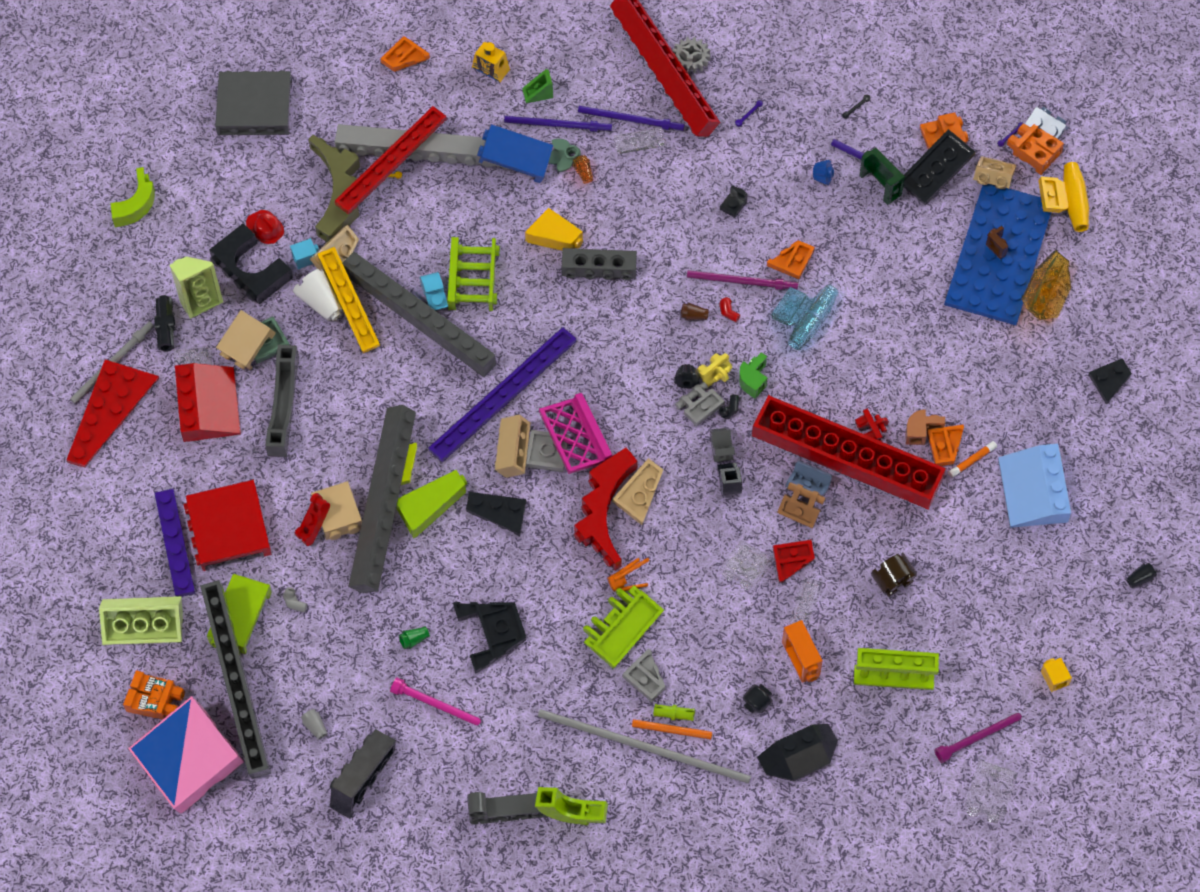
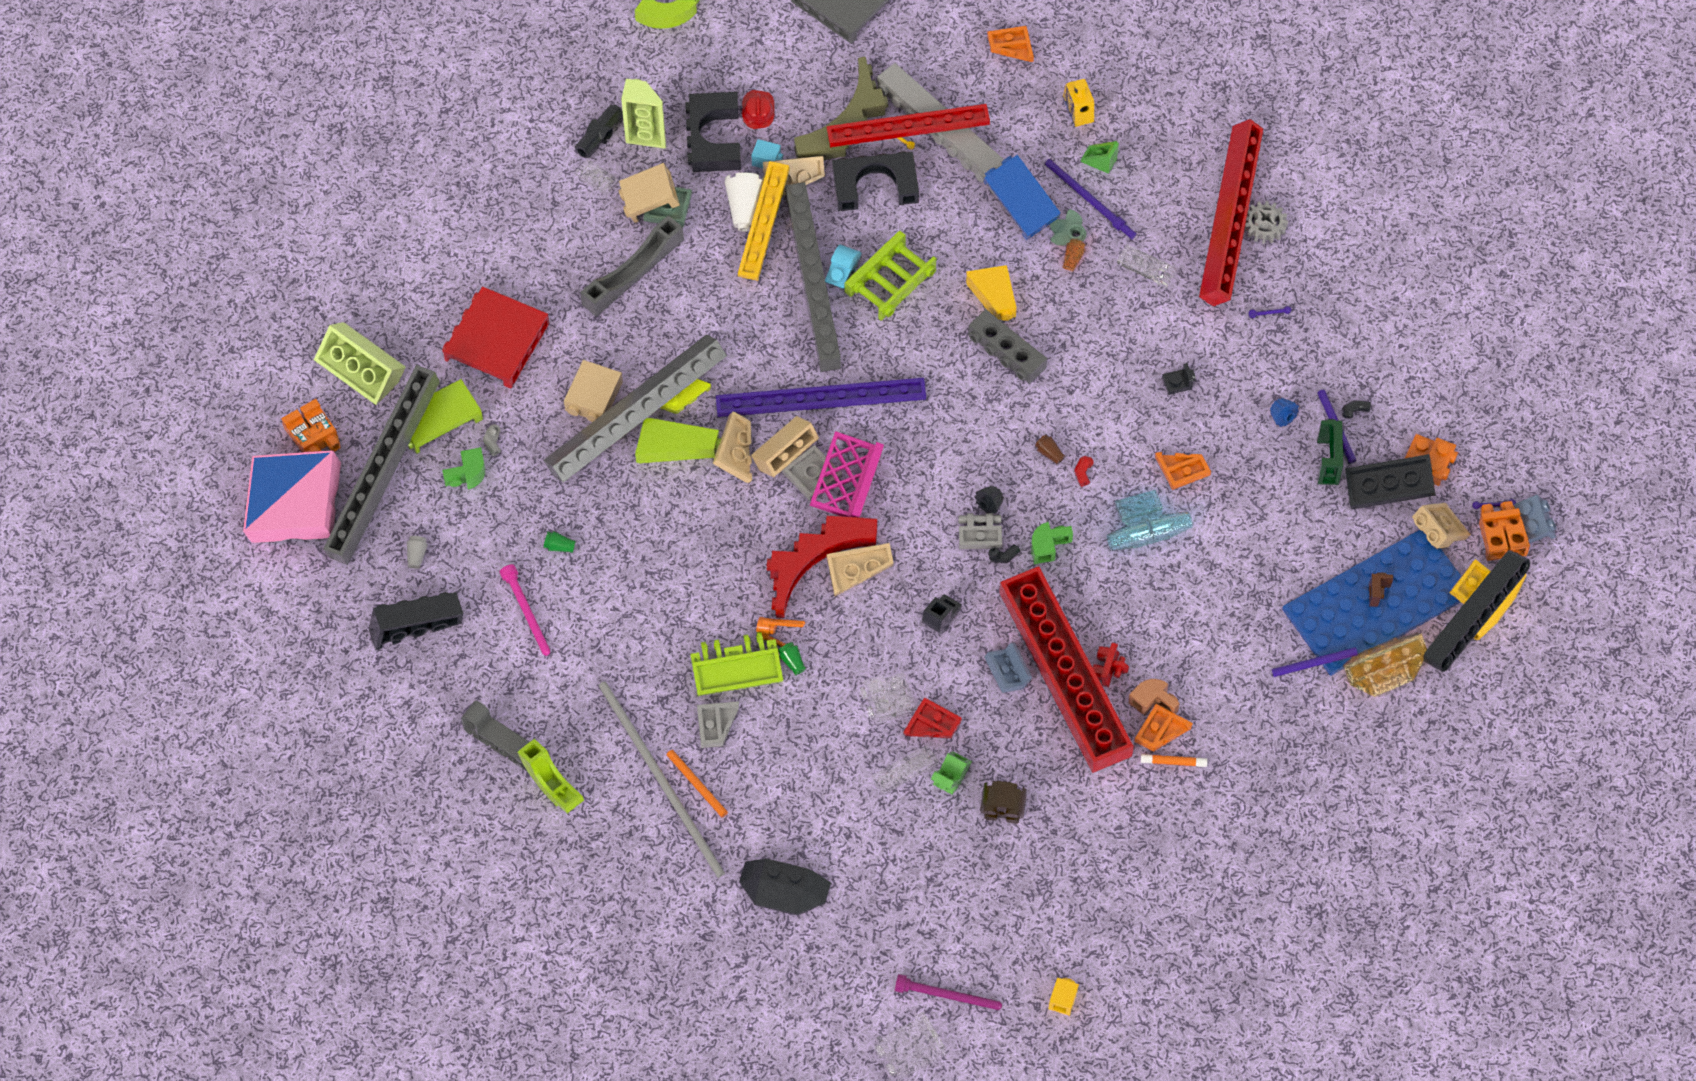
camera: 40 degrees right, 0 degrees up
red wing [66,359,159,468] -> none
light grey bar [70,321,154,404] -> none
dark purple plate [154,489,195,597] -> none
slope [175,363,241,442] -> none
red plate [294,493,330,546] -> none
black wing [453,602,527,674] -> none
black wing [466,492,526,536] -> none
dark purple bar [578,105,685,131] -> none
lime pin [653,704,695,721] -> none
magenta bar [687,270,798,290] -> none
light yellow hips [697,353,732,387] -> none
dark grey brick [710,428,735,462] -> none
black head [743,684,772,714] -> none
medium nougat plate [777,482,826,528] -> none
orange window [782,620,823,683] -> none
black hinge [842,94,871,119] -> none
lime fence [854,648,939,690] -> none
light blue slope [998,444,1071,528] -> none
black wing [1088,358,1132,404] -> none
black cone [1126,563,1157,588] -> none
none -> bright green brick [442,447,485,490]
none -> tan wing [713,411,752,483]
none -> green cone [778,642,806,676]
none -> black arch [832,151,919,211]
none -> bright green brick [931,751,972,794]
none -> dark purple bar [1272,647,1358,677]
none -> black arm [1342,400,1371,419]
none -> black beam [1423,550,1530,672]

